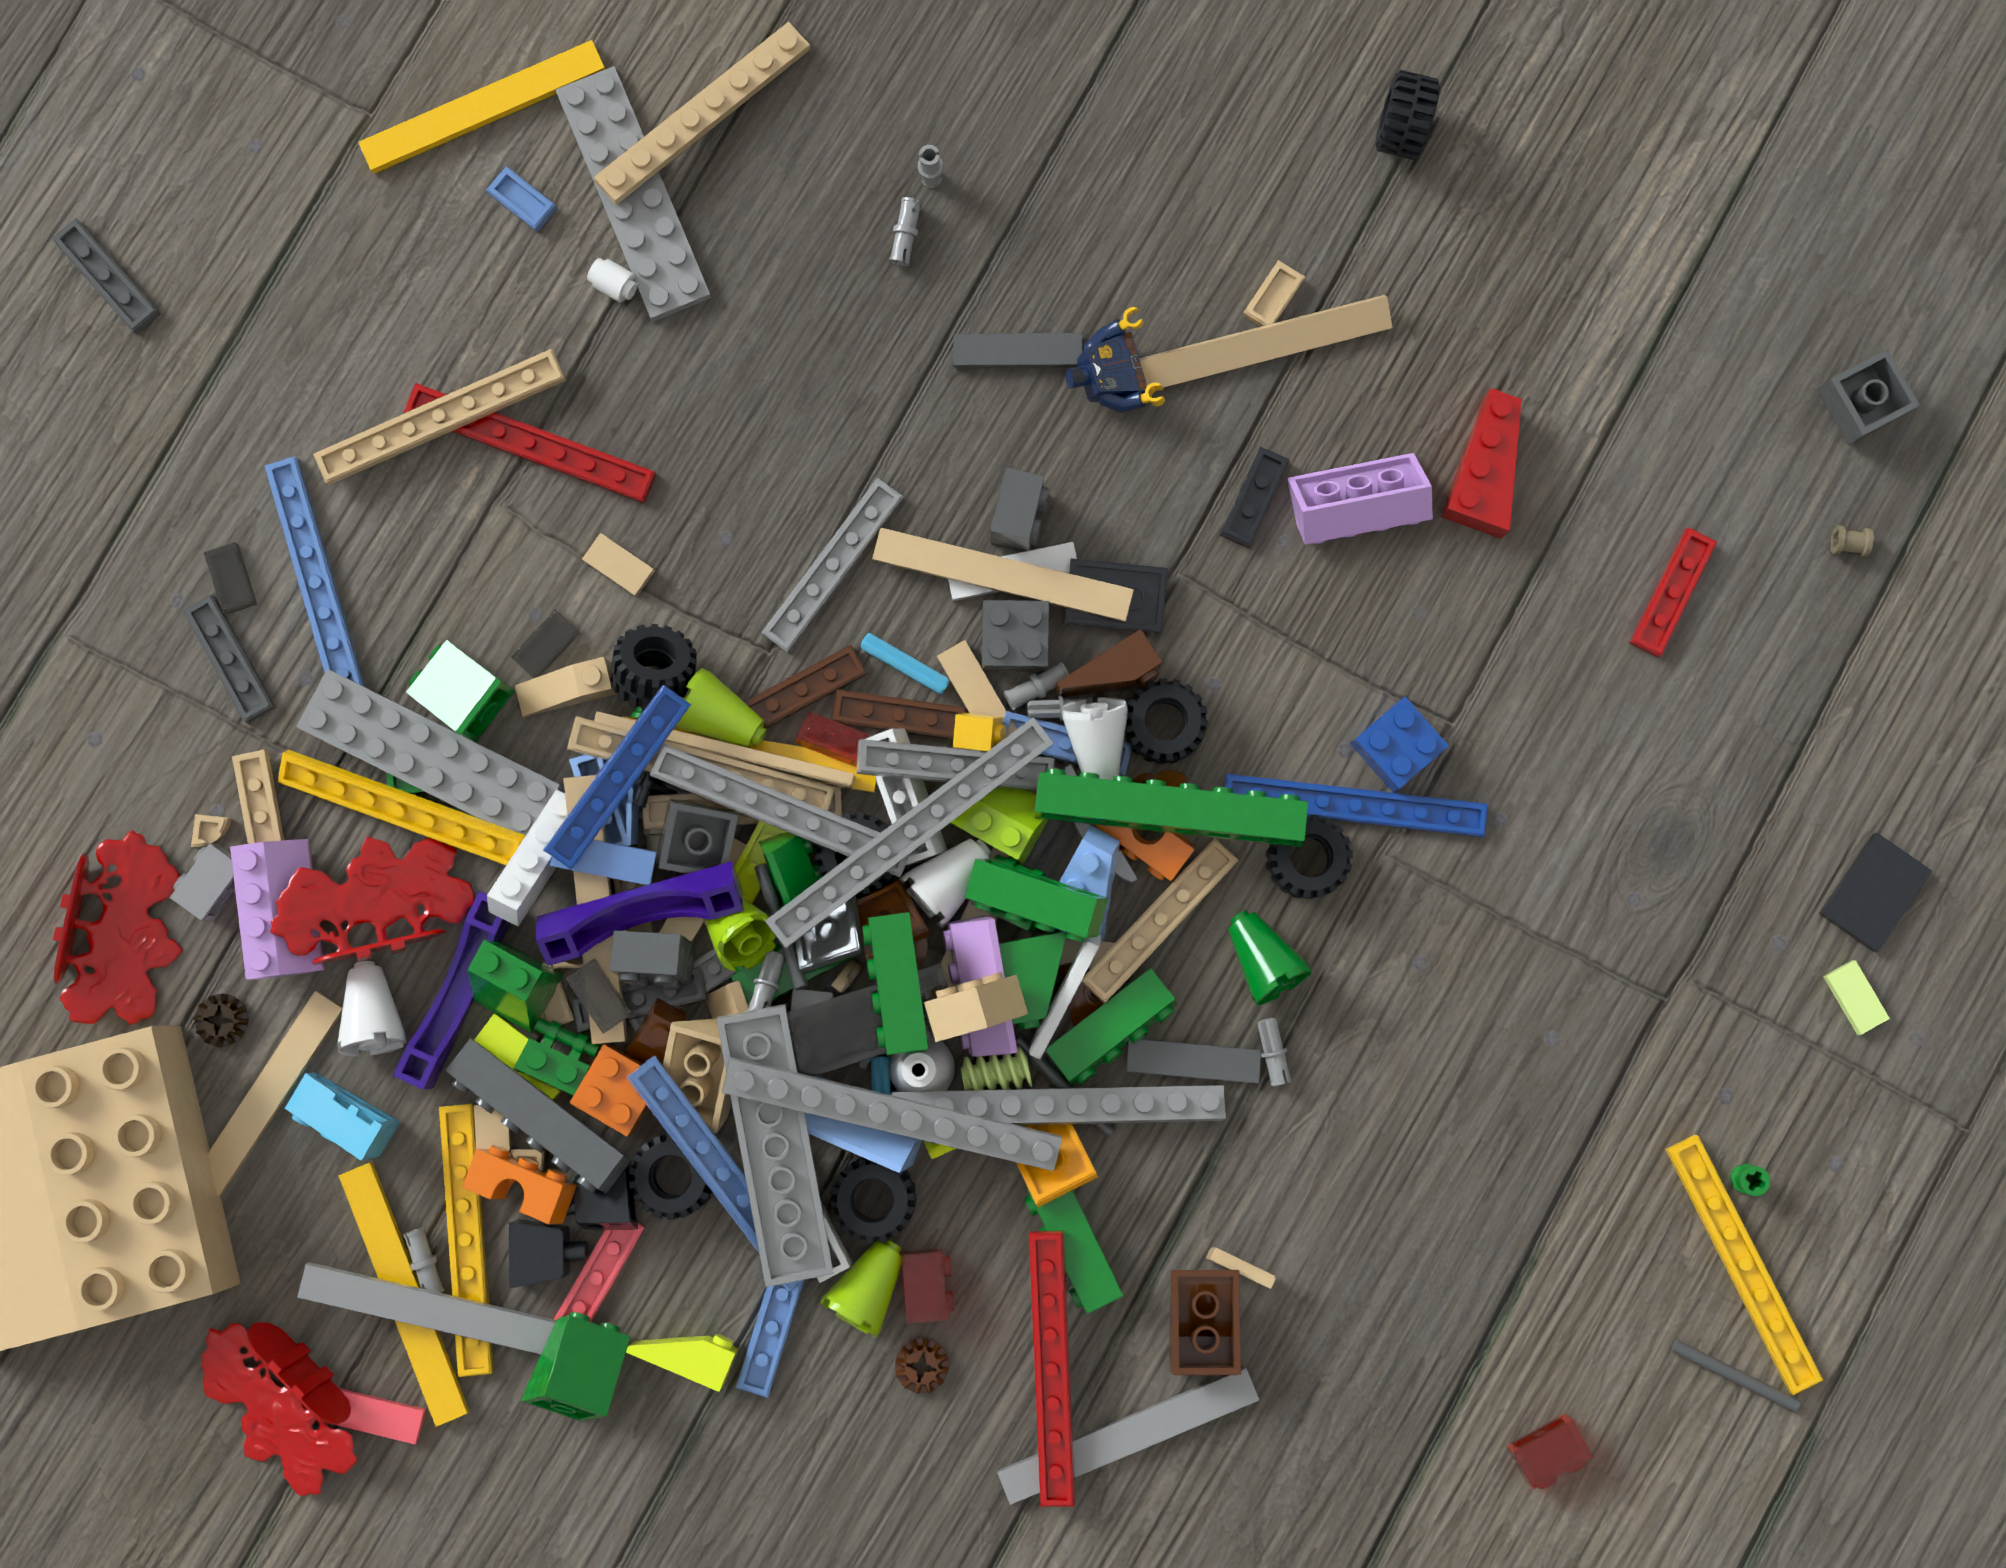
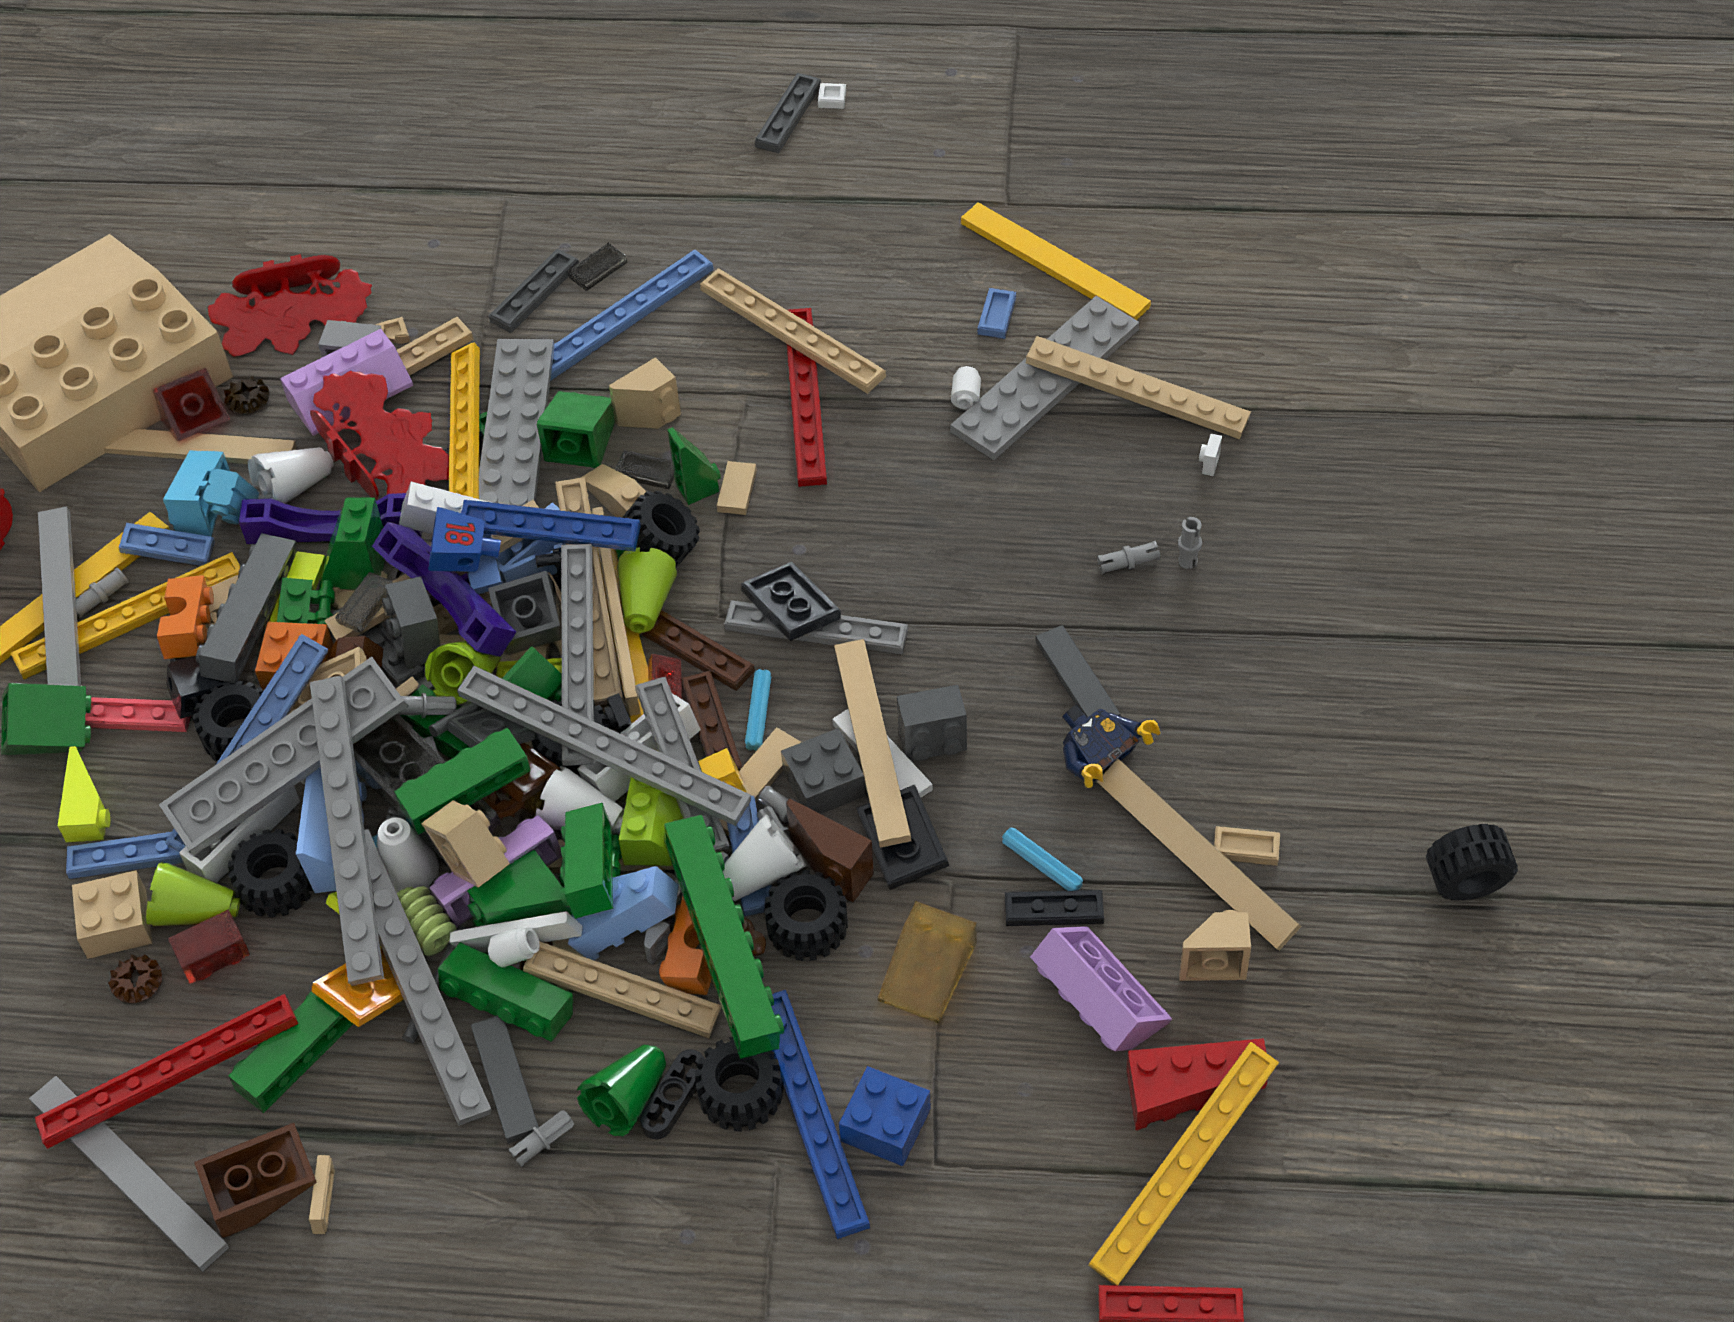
camera: 65 degrees right, 30 degrees down
black torso [509,1219,588,1288] -> none
none -> tan brick [72,870,152,959]
none -> medium blue tile [119,523,215,566]
none -> clear red slope [153,368,230,442]
none -> medium azure brick [203,468,259,525]
none -> blue torso [428,507,501,572]
none -> white brick [488,927,540,967]
none -> black plate [604,693,631,734]
none -> tan slope [609,358,681,429]
none -> black beam [640,1049,704,1140]
none -> green slope [667,427,721,505]
none -> black tile [741,561,841,641]
none -> white tile [818,83,846,109]
none -> clear yellow slope [878,901,977,1023]
none -> medium azure axle [1002,827,1083,891]
none -> yellow tile [1088,1042,1279,1285]
none -> tan slope [1179,910,1251,981]
none -> white plate [1199,434,1222,476]

